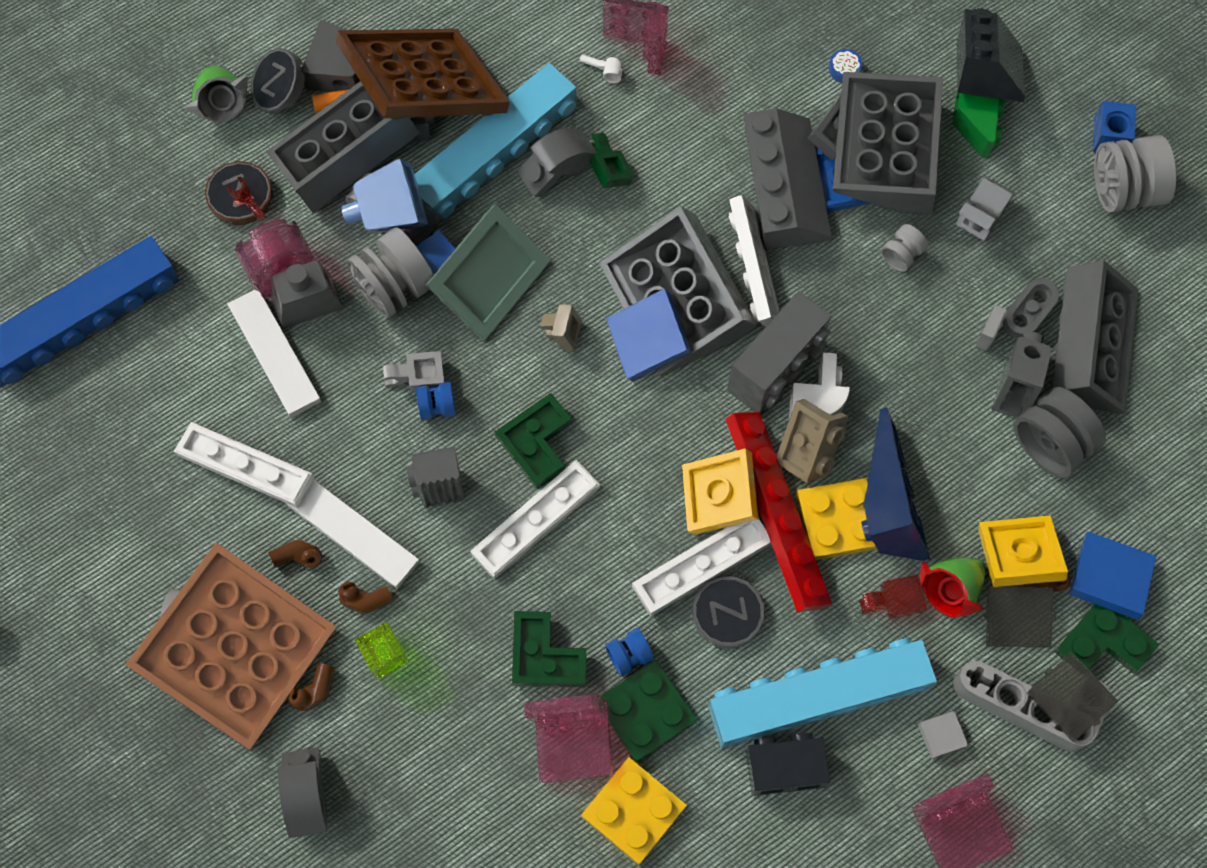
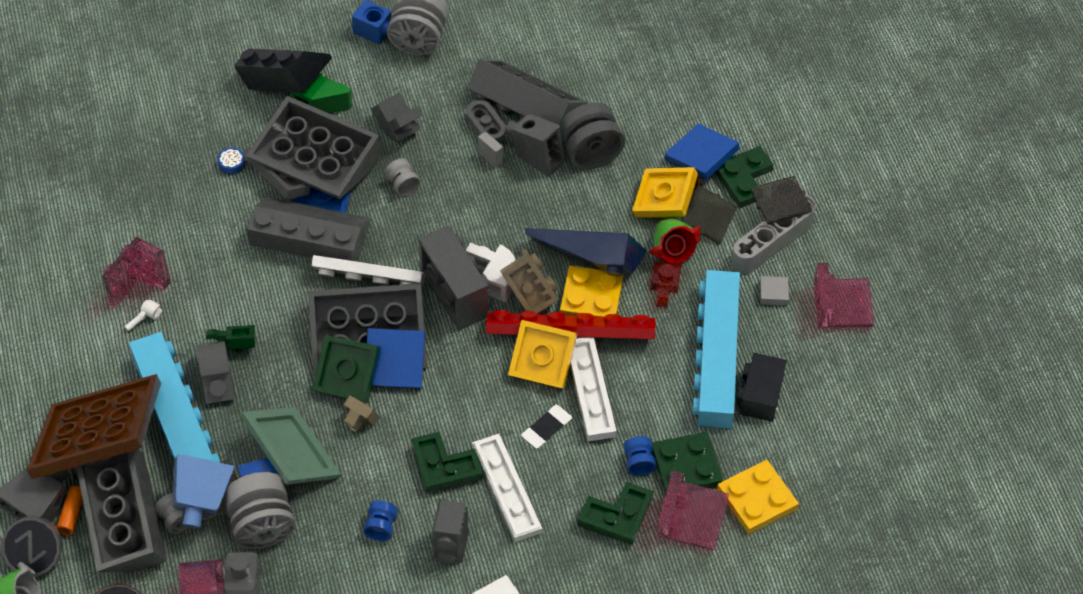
camera: 70 degrees left, 15 degrees down
light grey plate [383,351,444,391] -> none
black tile [692,576,764,649] -> none
none -> dark green plate [312,335,381,403]
none -> sticker [521,405,572,448]

